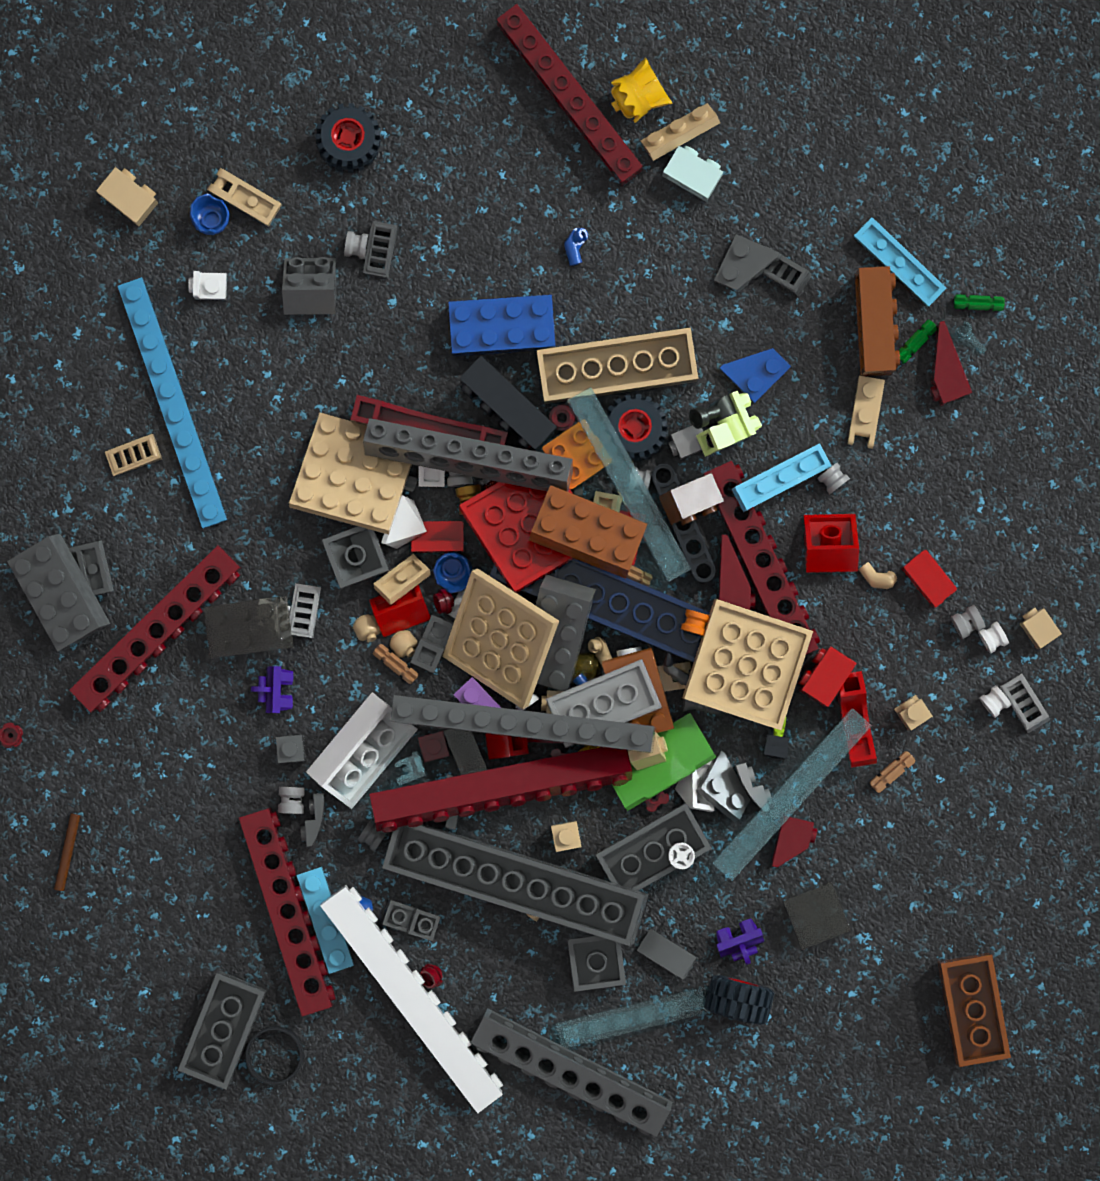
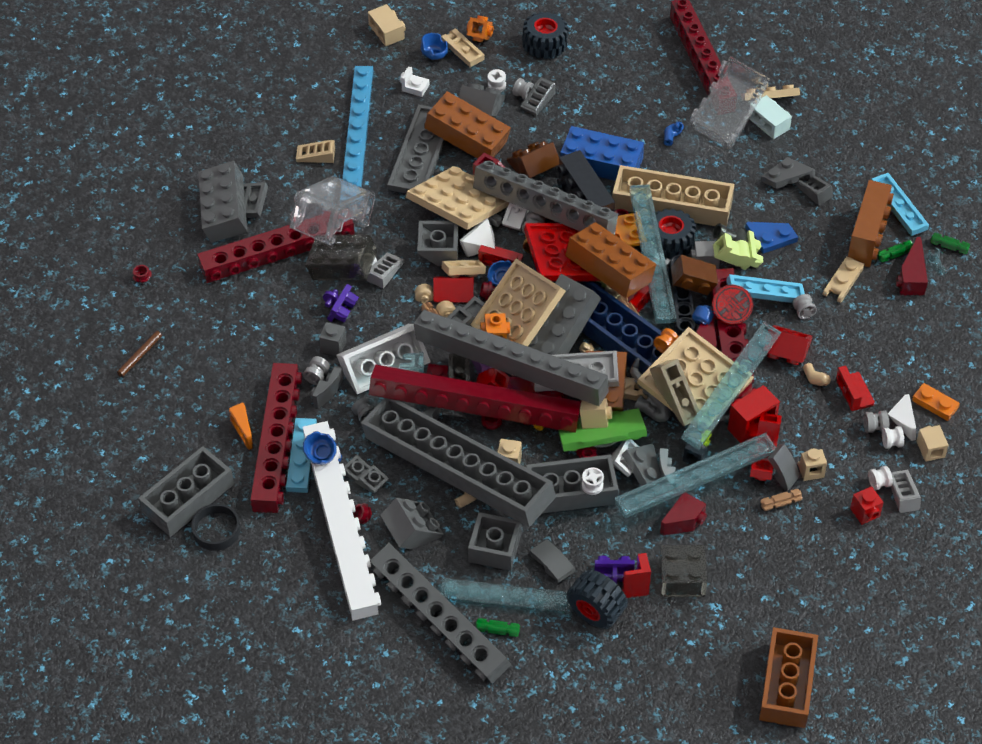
camera: 20 degrees right, 35 degrees down
yellow hat [611,57,673,123] -> none
none -> orange slope [229,403,253,450]
none -> clear windscreen [290,176,375,245]
none -> blue hair [303,431,337,465]
none -> dark grey slope [381,498,444,550]
none -> dark grey plate [387,104,445,193]
none -> dark orange brick [424,91,511,159]
none -> orange brick [466,15,494,42]
none -> green axle [476,618,520,637]
none -> orange brick [480,313,510,339]
none -> white wheel [488,69,506,92]
none -> reddish brown slope [507,141,559,178]
none -> red panel [622,553,651,598]
none -> dark tan slope [650,359,702,426]
none -> clear light blue plate [681,322,781,450]
none -> clear windscreen [689,56,770,150]
none -> blue piece [692,305,714,326]
none -> tile [712,284,753,325]
none -> dark grey slope [767,444,799,491]
none -> red brick [850,486,884,525]
none -> white slope [888,394,916,441]
none -> orange plate [912,383,960,421]

